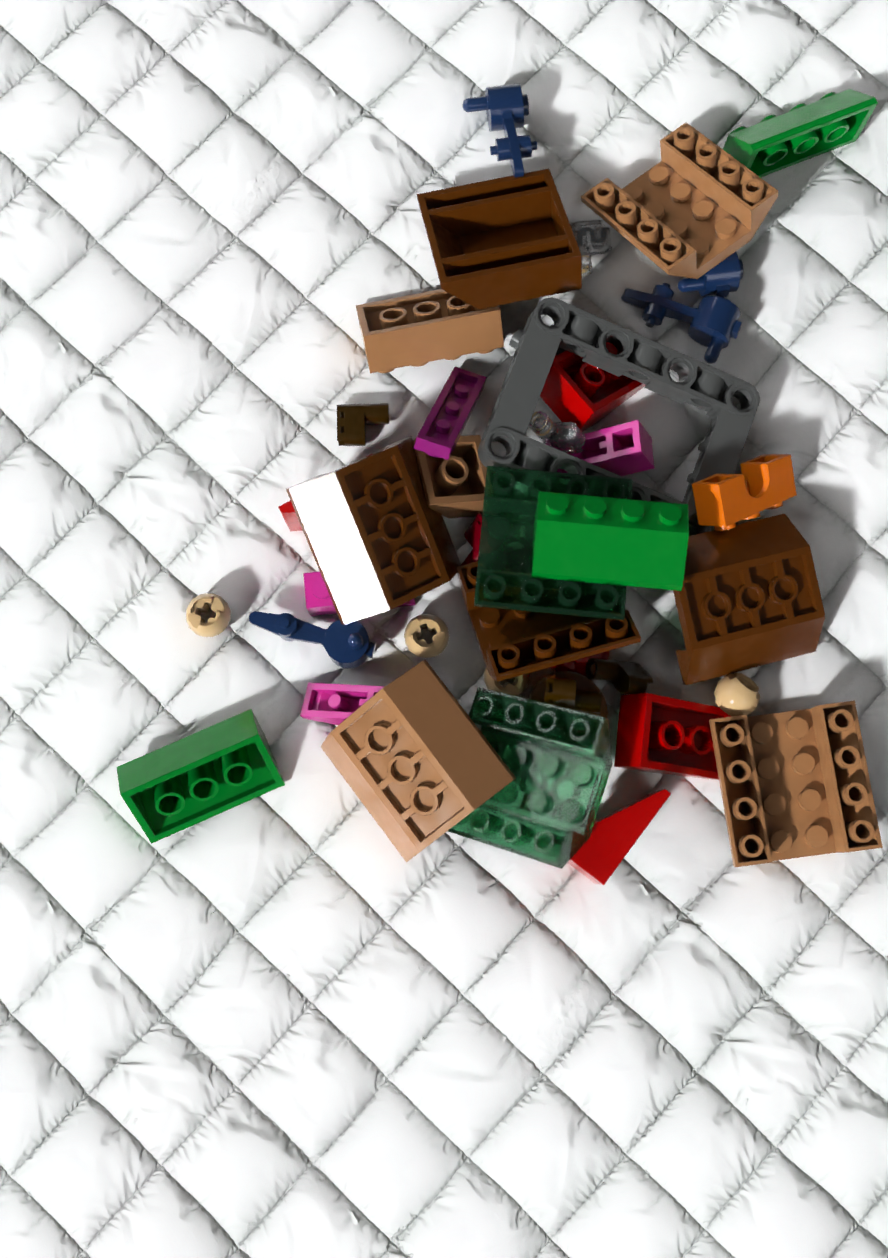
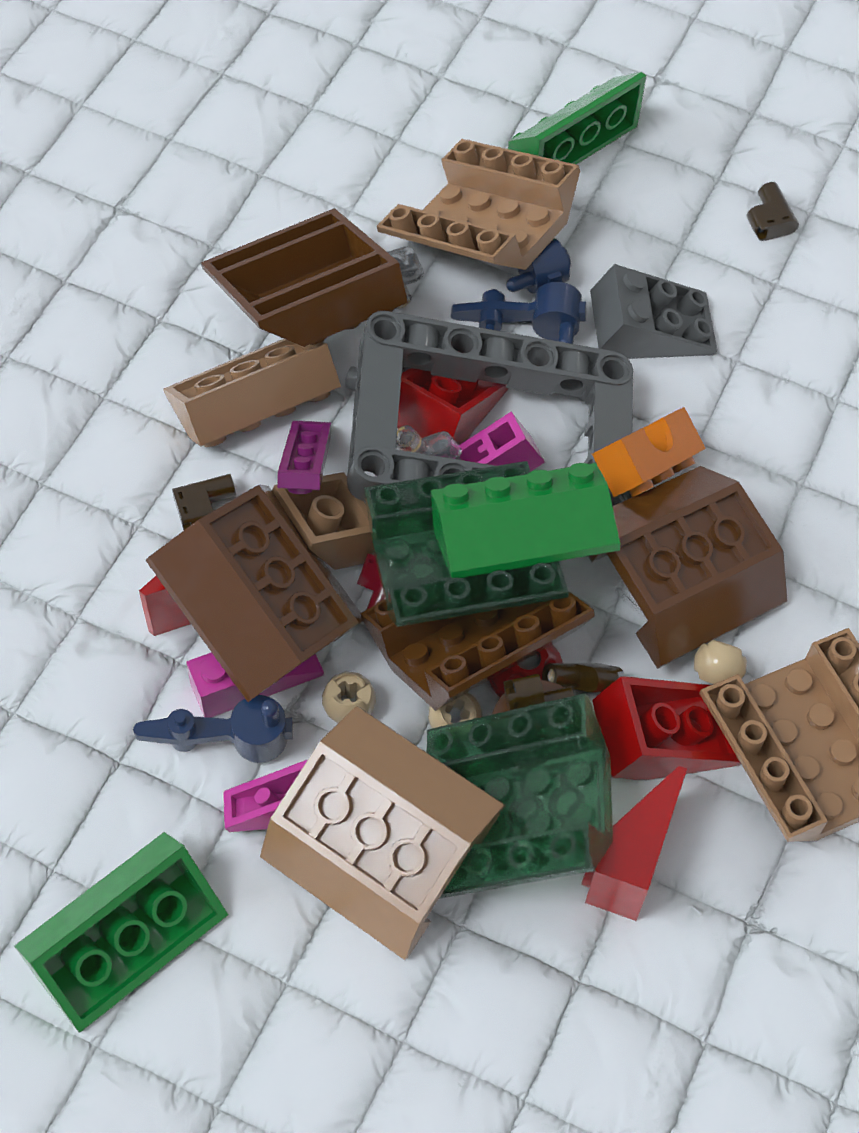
camera: 20 degrees left, 20 degrees down
tan piece [186,593,231,637] -> none
dark blue piece [462,83,537,177] -> none
none -> dark grey slope [590,264,717,359]

